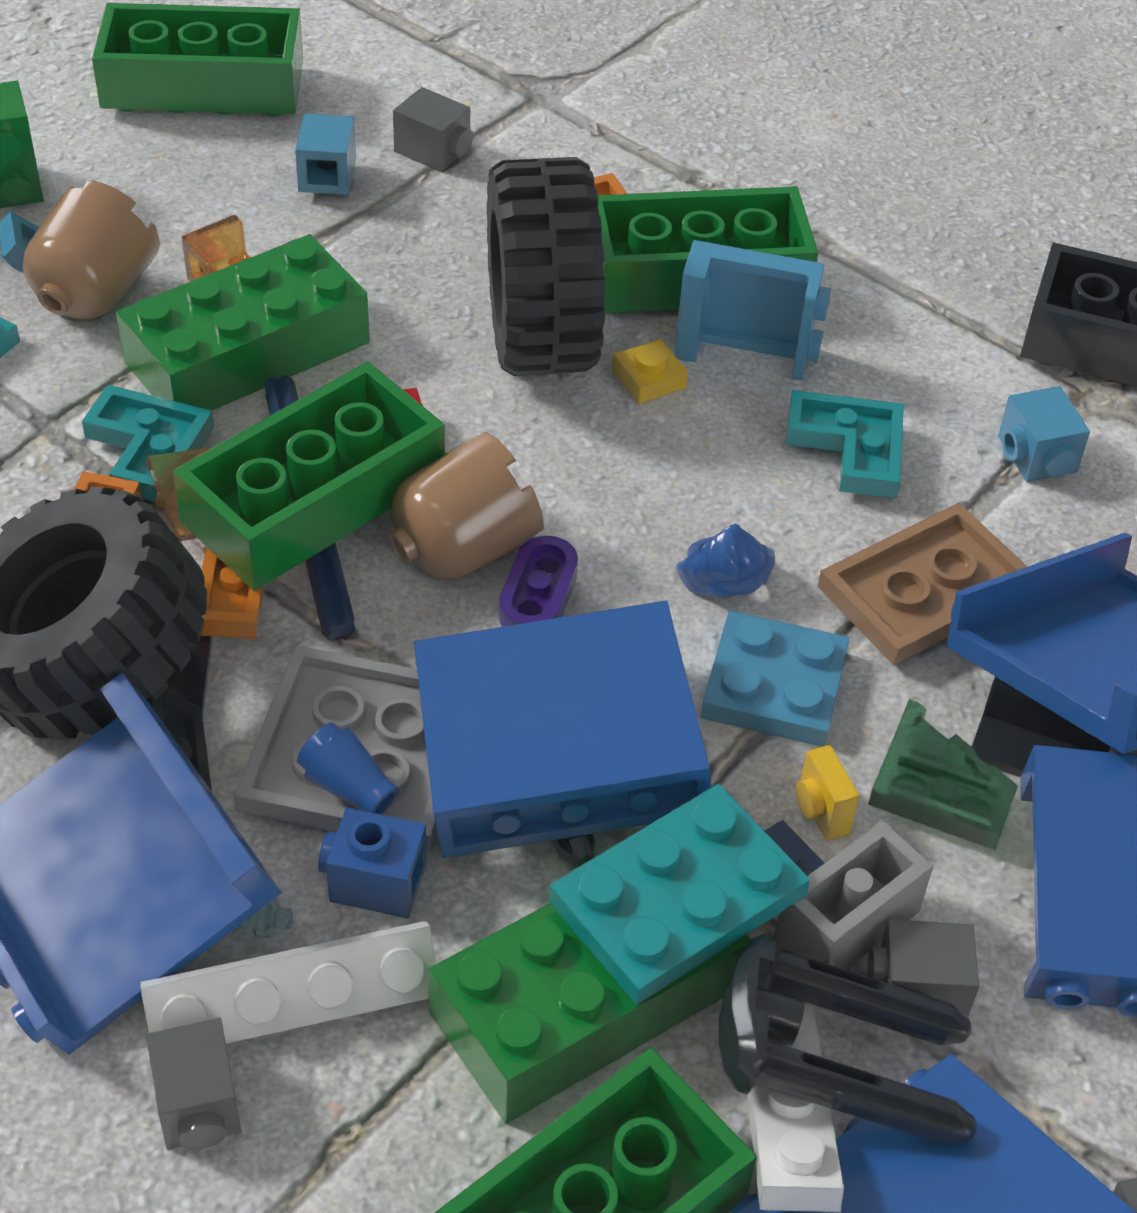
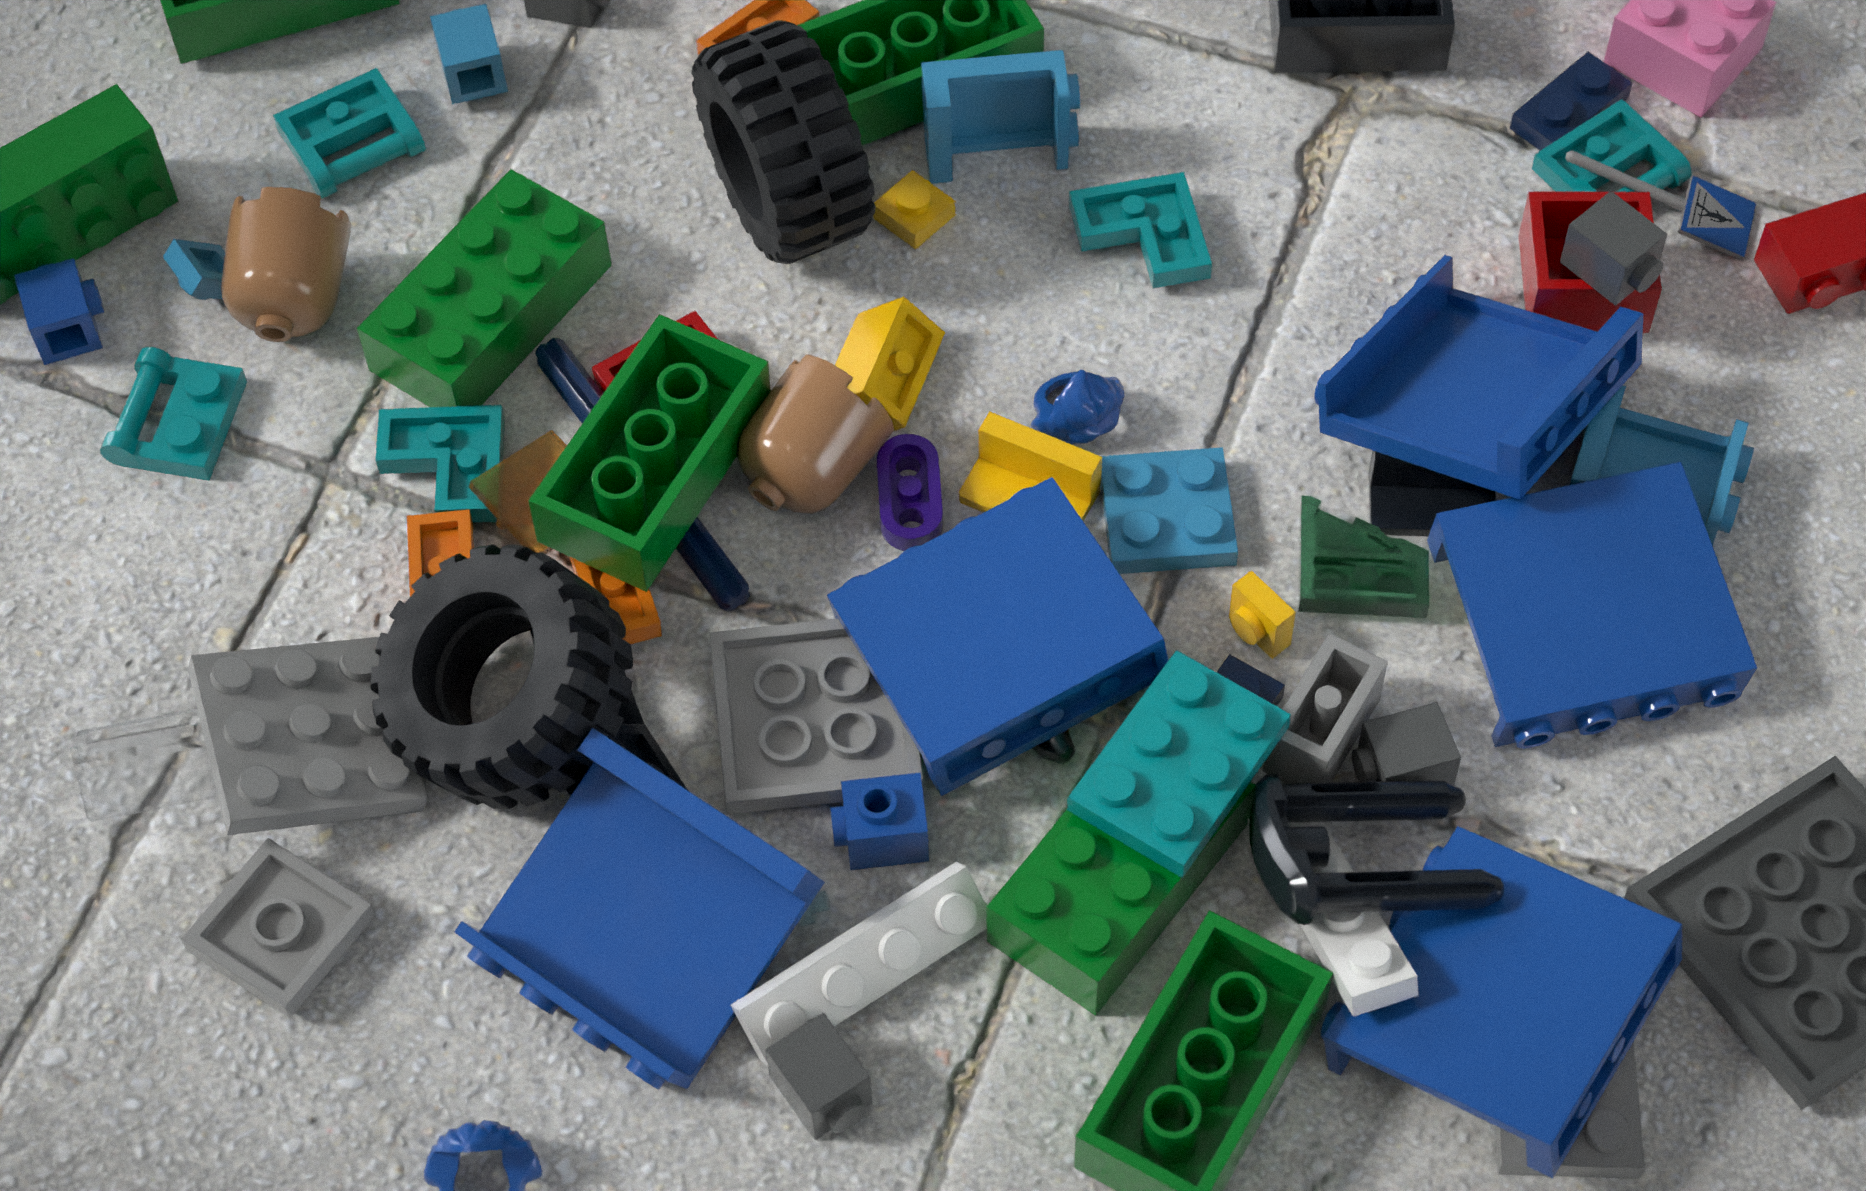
camera: 15 degrees left, 10 degrees up
clear orange panel [181,215,250,281] -> none
blue cone [297,722,399,814] -> none
medium nougat plate [817,503,1027,666] -> none
dark azure brick [998,386,1091,482] -> none
none -> teal plate [273,67,426,200]
none -> yellow panel [835,296,945,431]
none -> yellow panel [959,411,1102,522]

